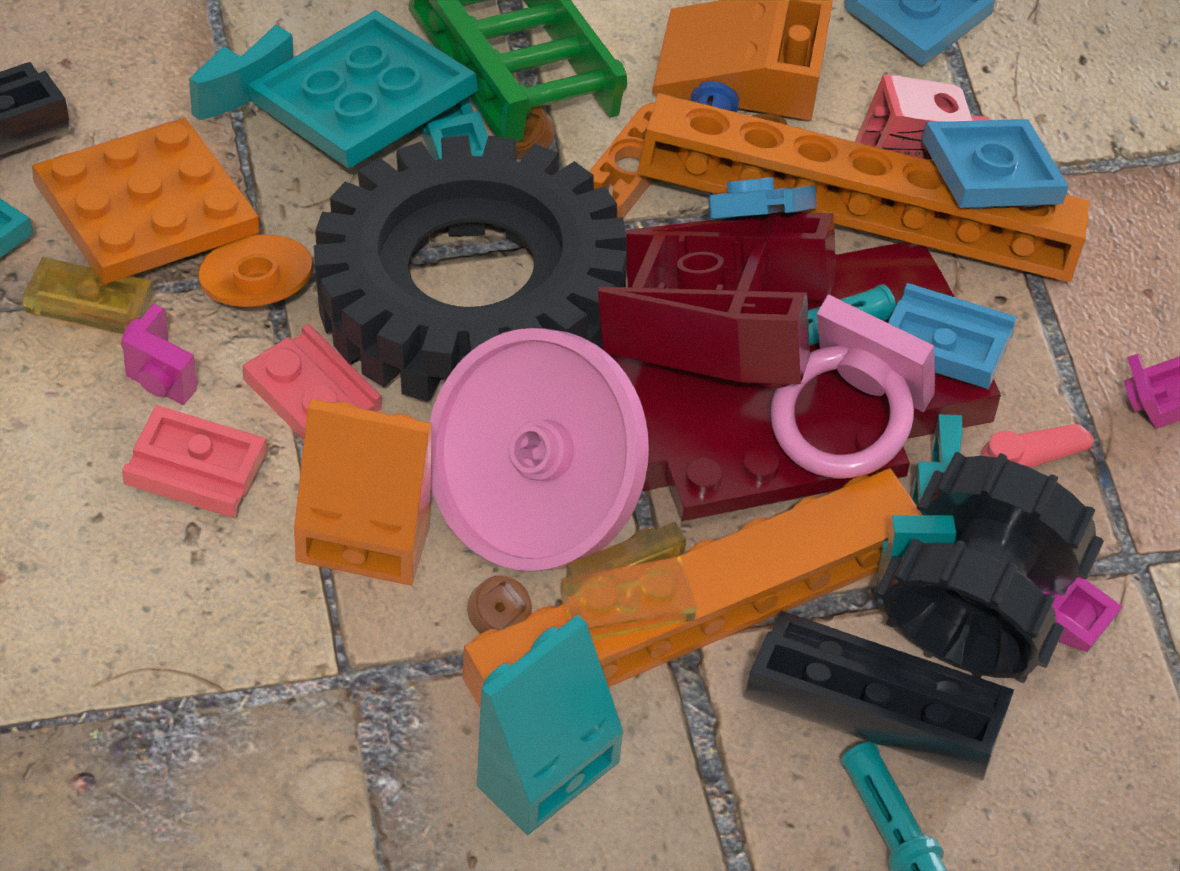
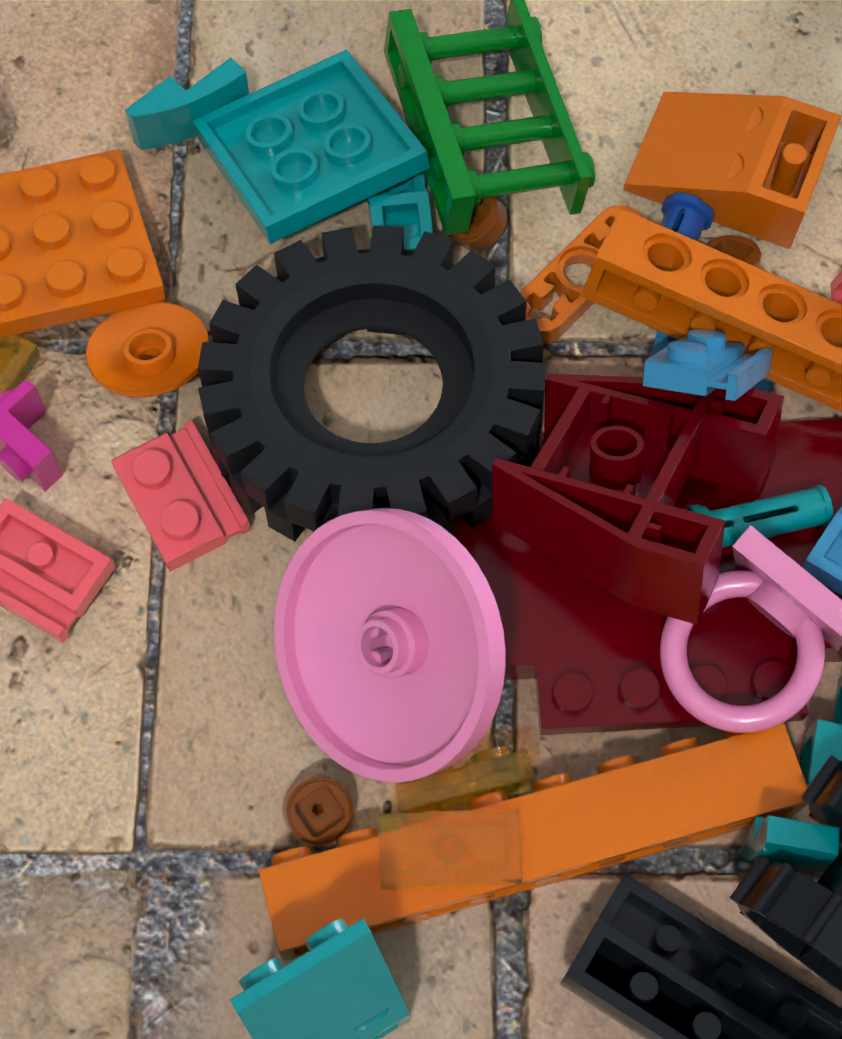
camera: 15 degrees right, 15 degrees up
orange slope [294,398,432,586] -> none

